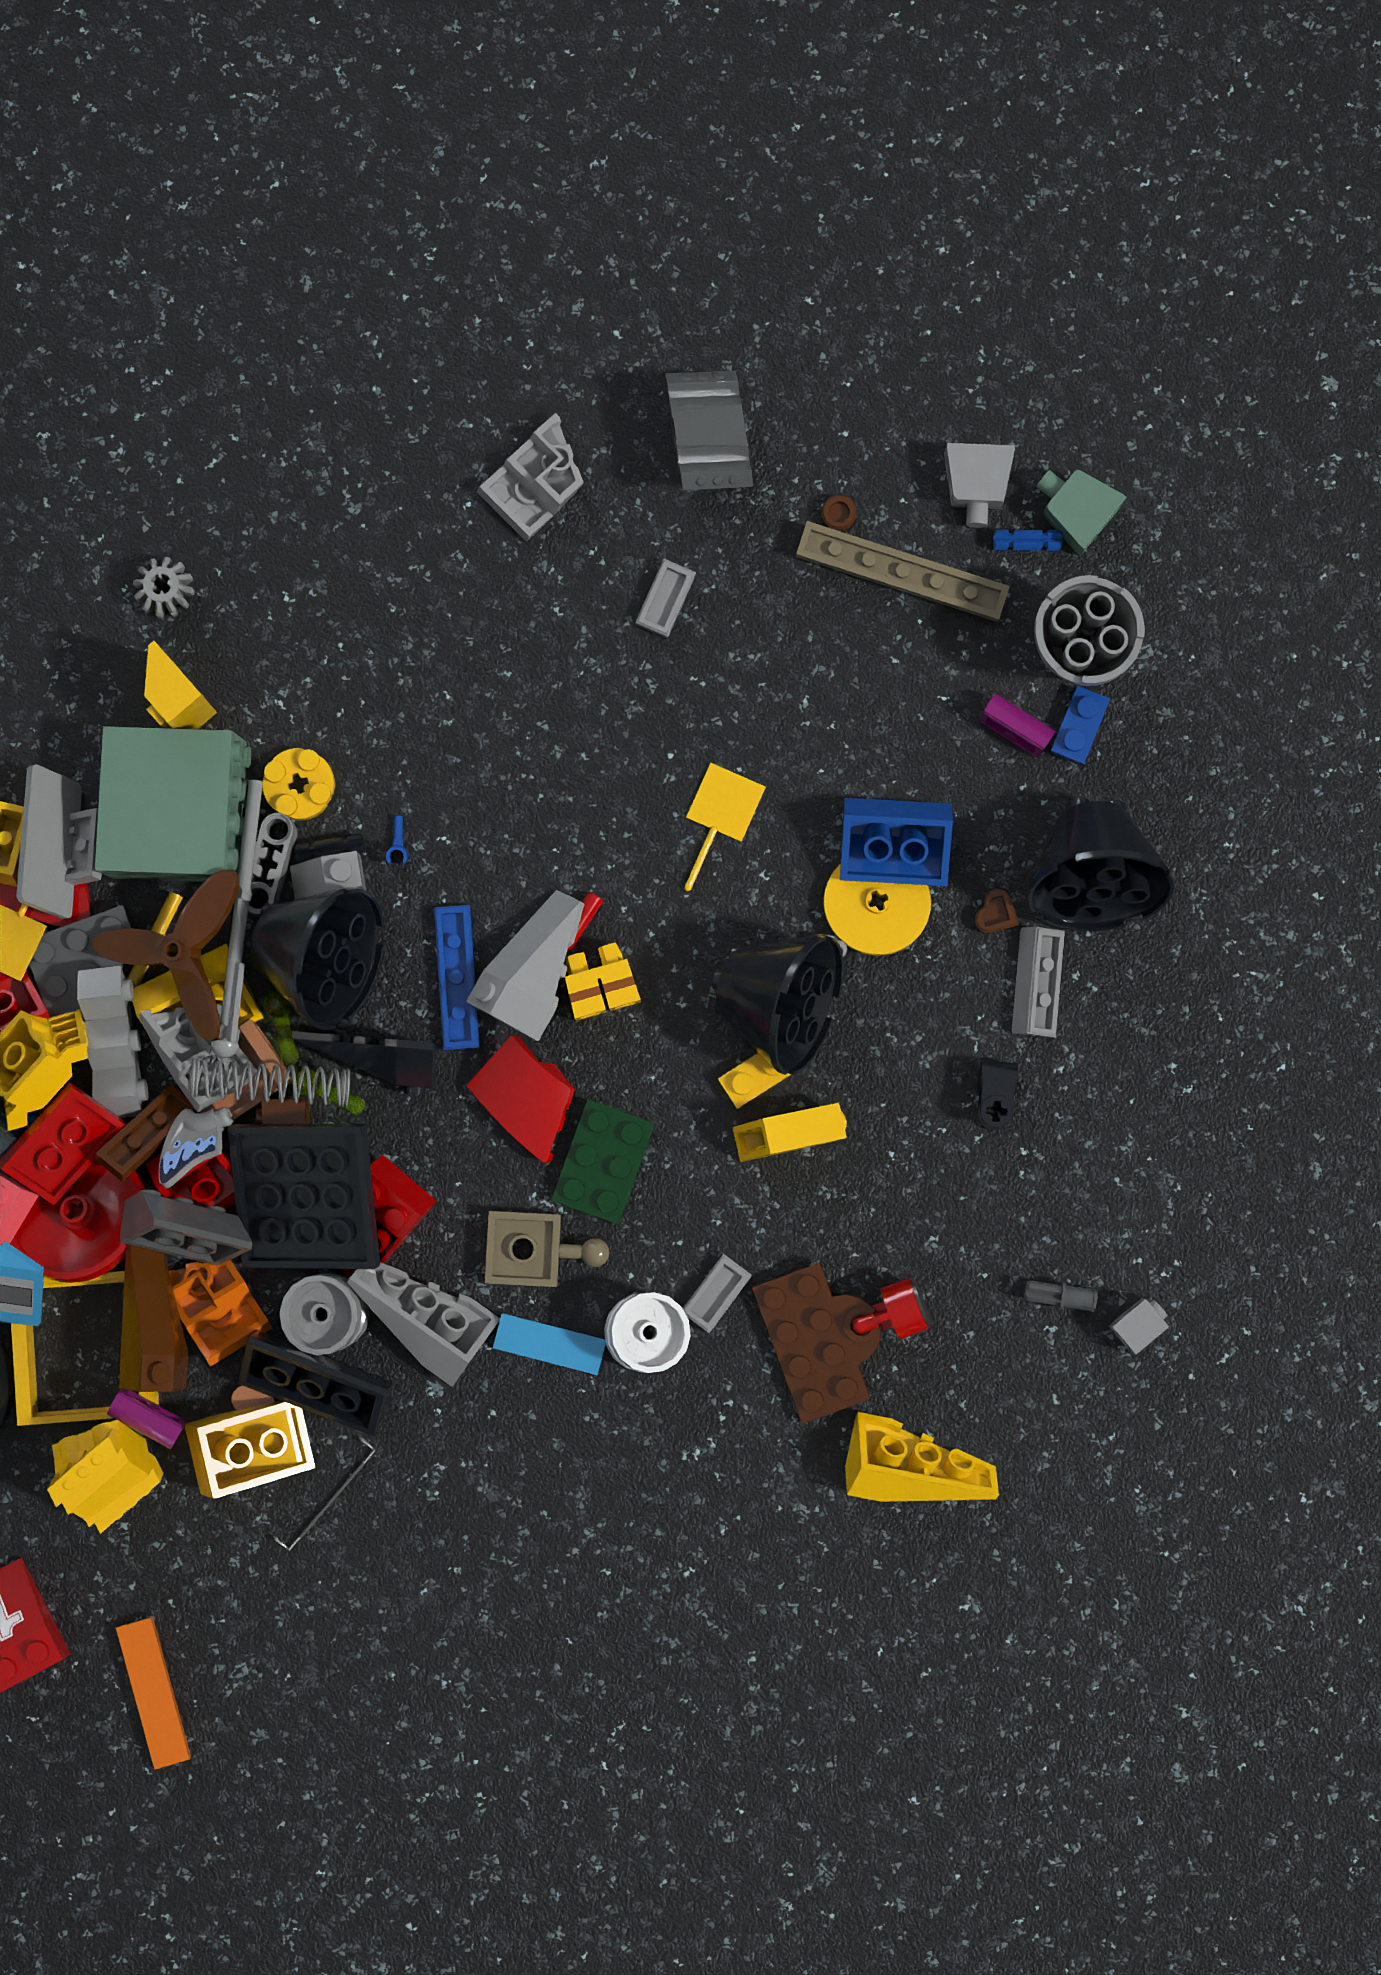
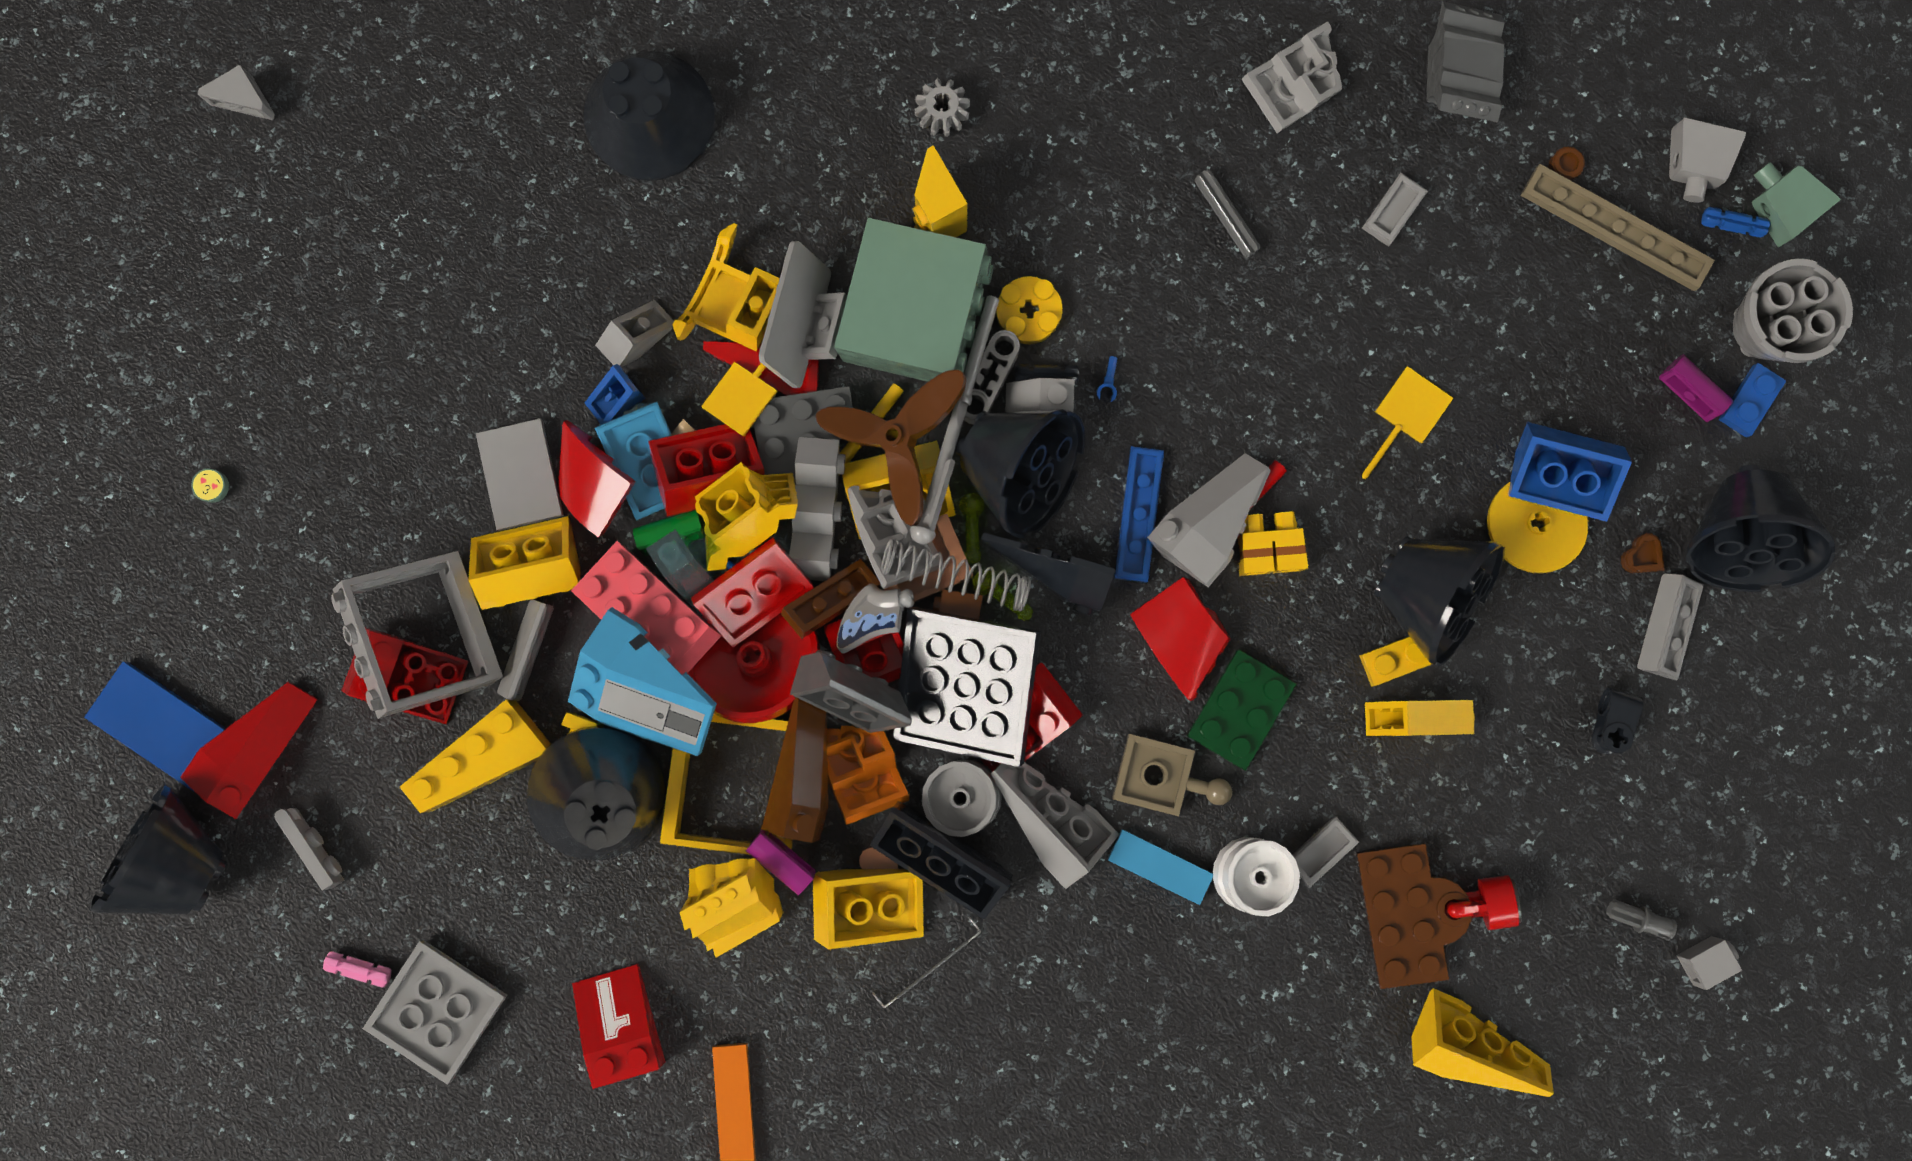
camera: 10 degrees right, 0 degrees up
none -> dark grey axle [1195,169,1260,258]

